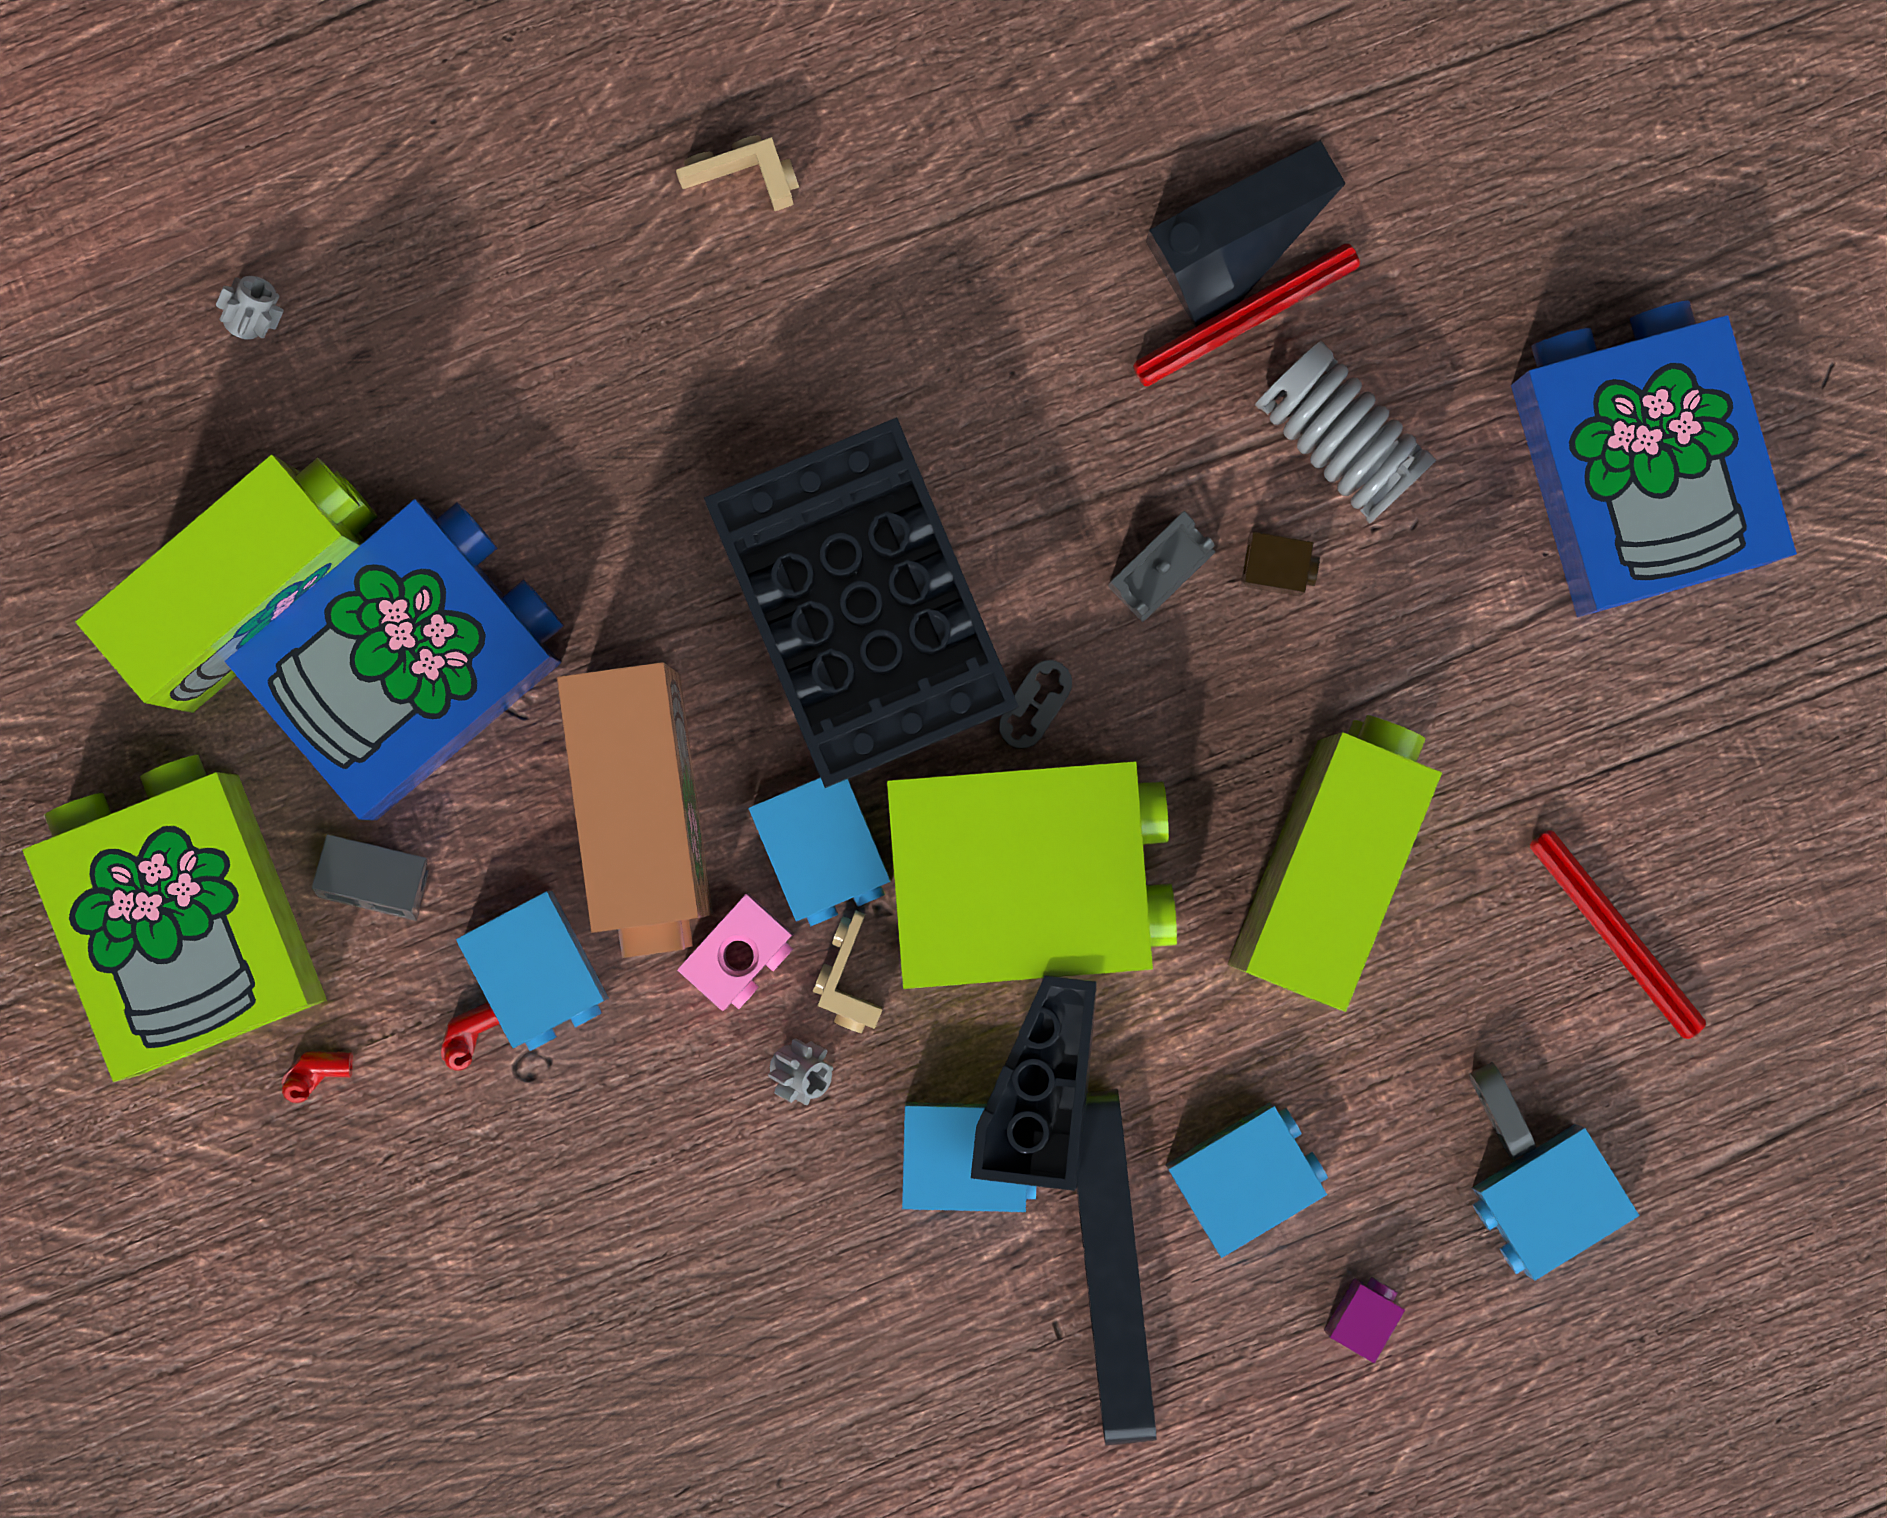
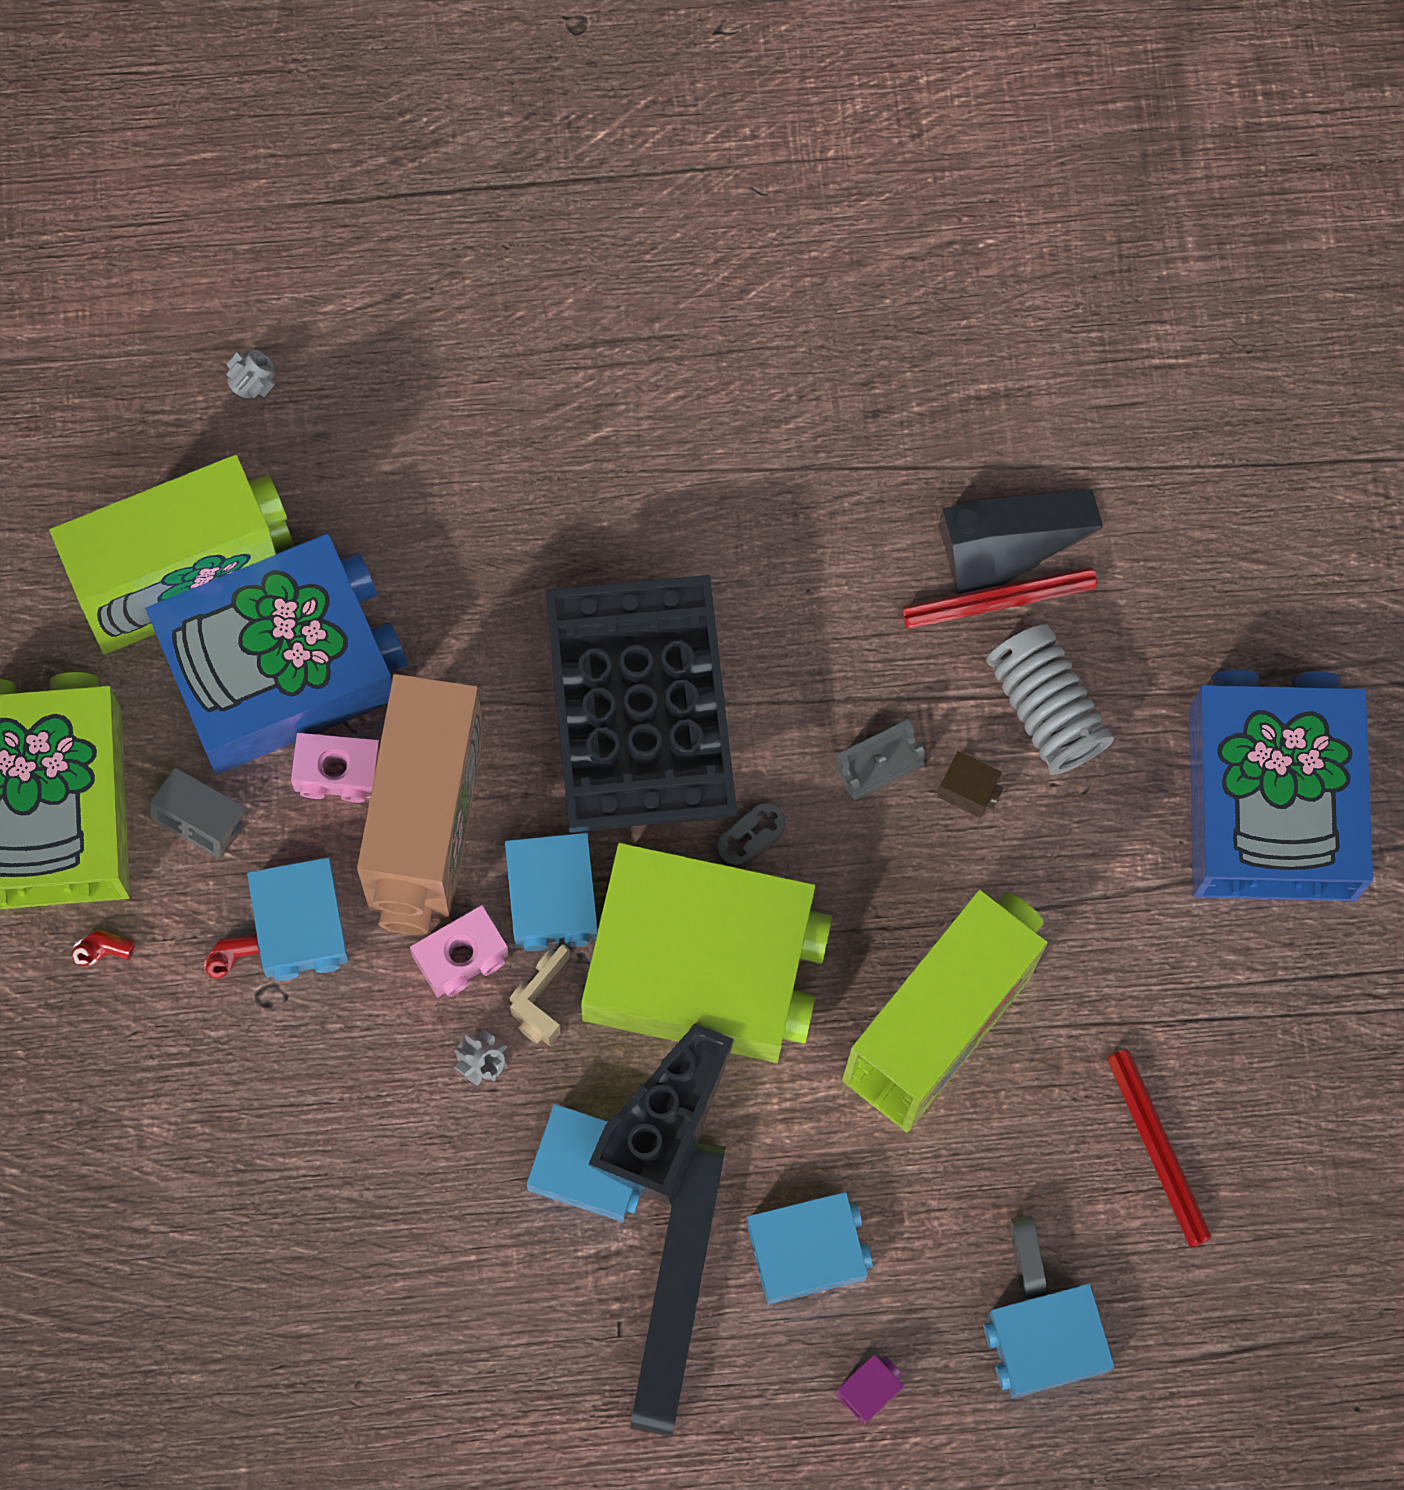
camera: 15 degrees right, 15 degrees down
tan bracket [676,135,799,211] -> none
none -> bright pink brick [291,733,380,803]

